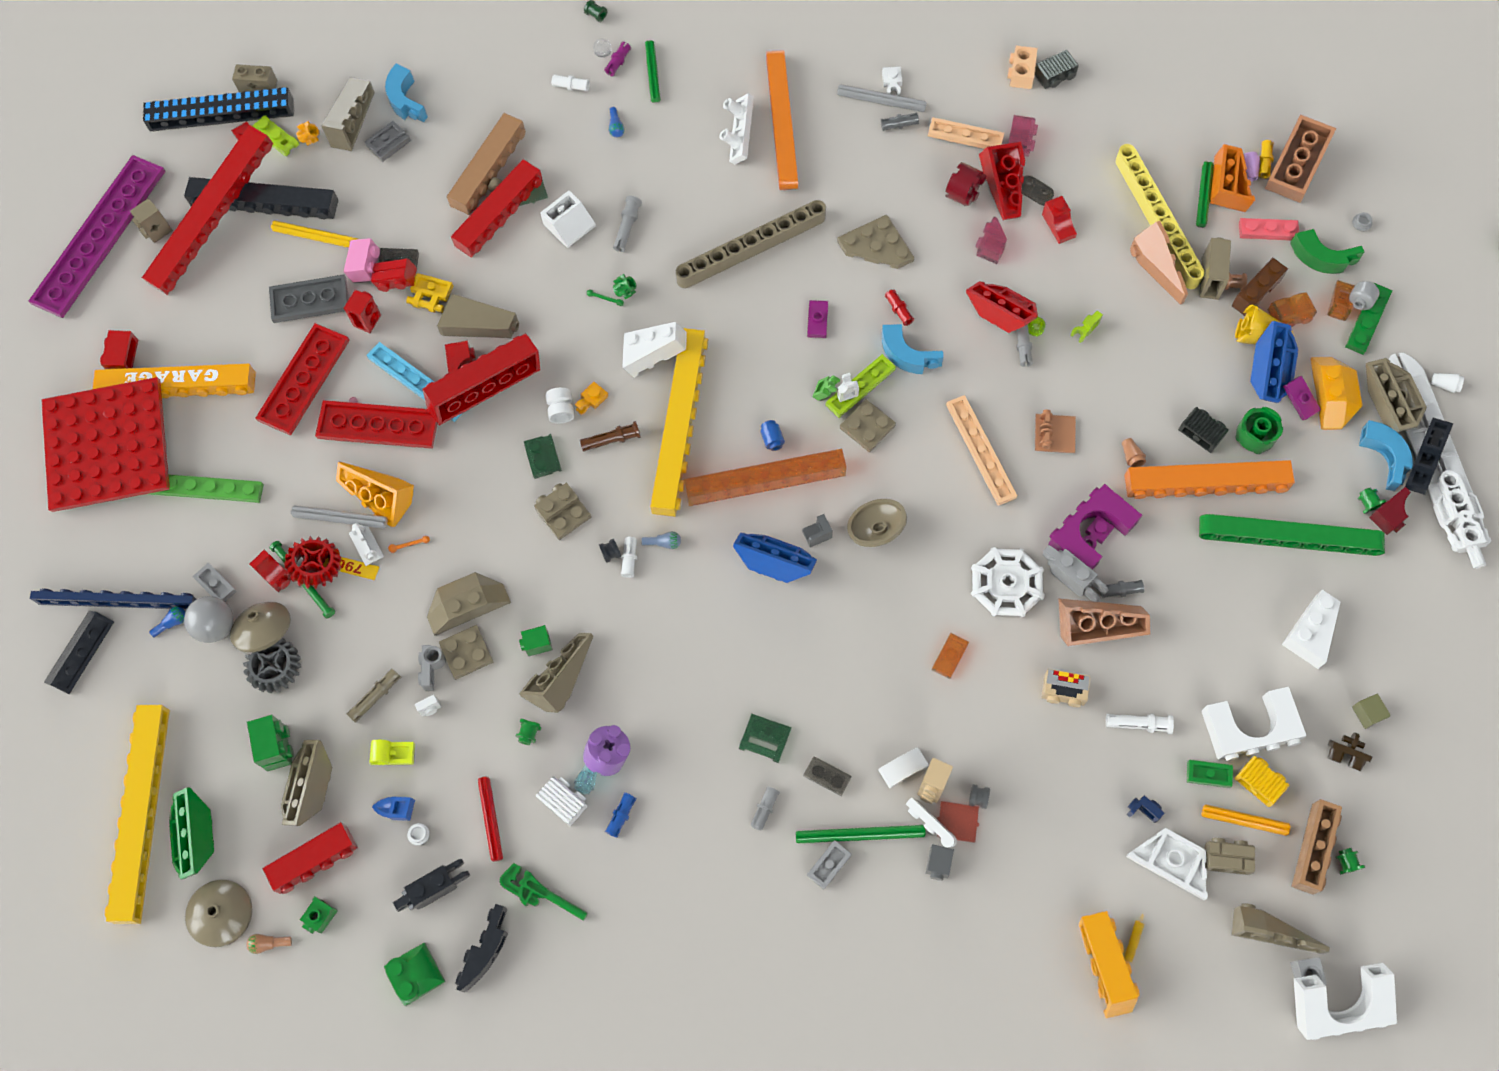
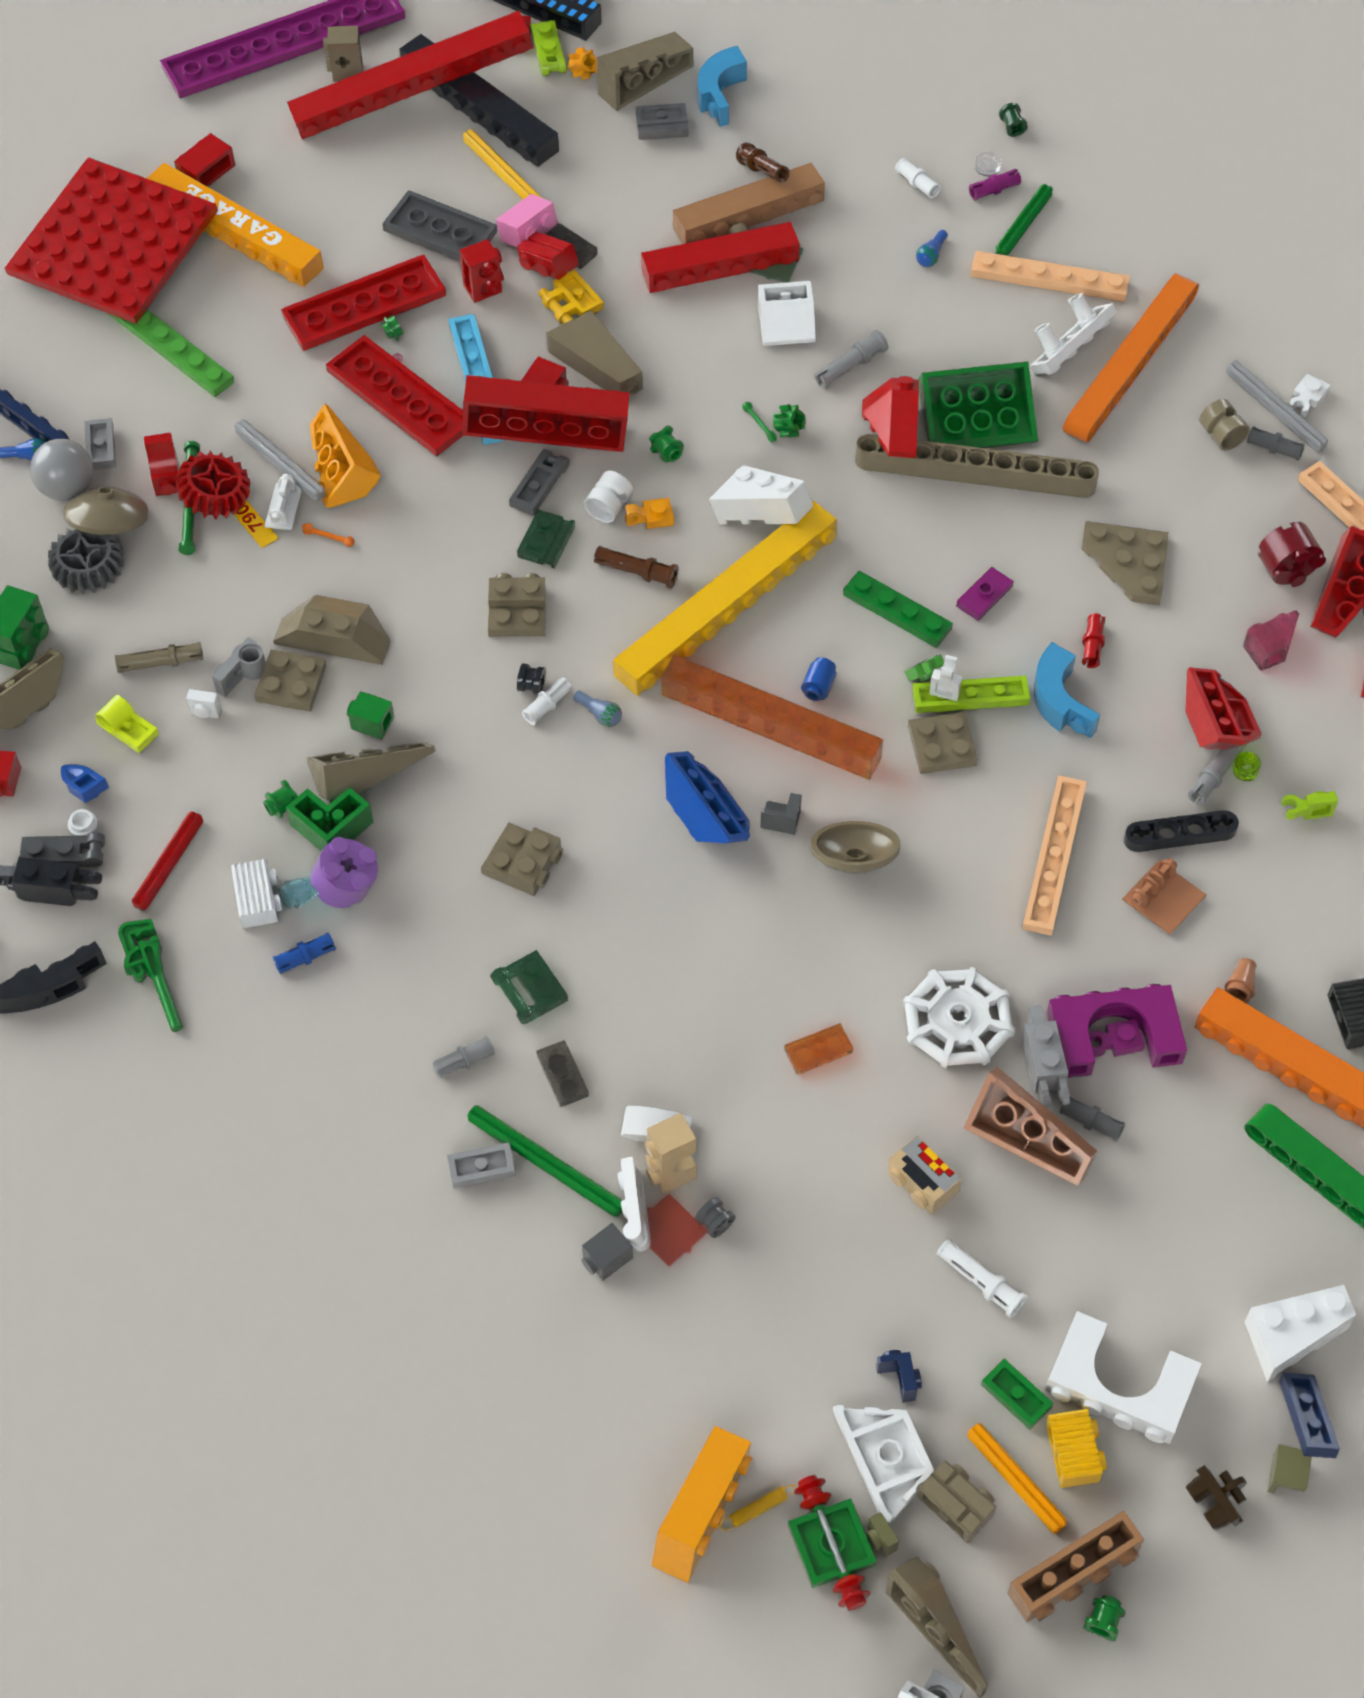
camera: 35 degrees right, 10 degrees down
none -> dark grey plate [20,832,105,867]
none -> green brick [286,787,374,852]
none -> green plate [381,315,404,340]
none -> dark tan plate [481,822,563,896]
none -> dark grey plate [509,449,569,516]
none -> green brick [649,425,684,462]
none -> reddish brown pin [736,142,790,182]
none -> green plate [788,1475,877,1611]
none -> green plate [843,570,953,648]
none -> red wedge [862,376,919,458]
none -> olive plate [866,1512,899,1557]
none -> green slope [918,361,1038,448]
none -> light nougat plate [971,251,1130,302]
none -> black beam [1124,810,1239,852]
none -> dark tan wheel [1199,399,1250,451]
none -> dark blue plate [1279,1372,1340,1459]

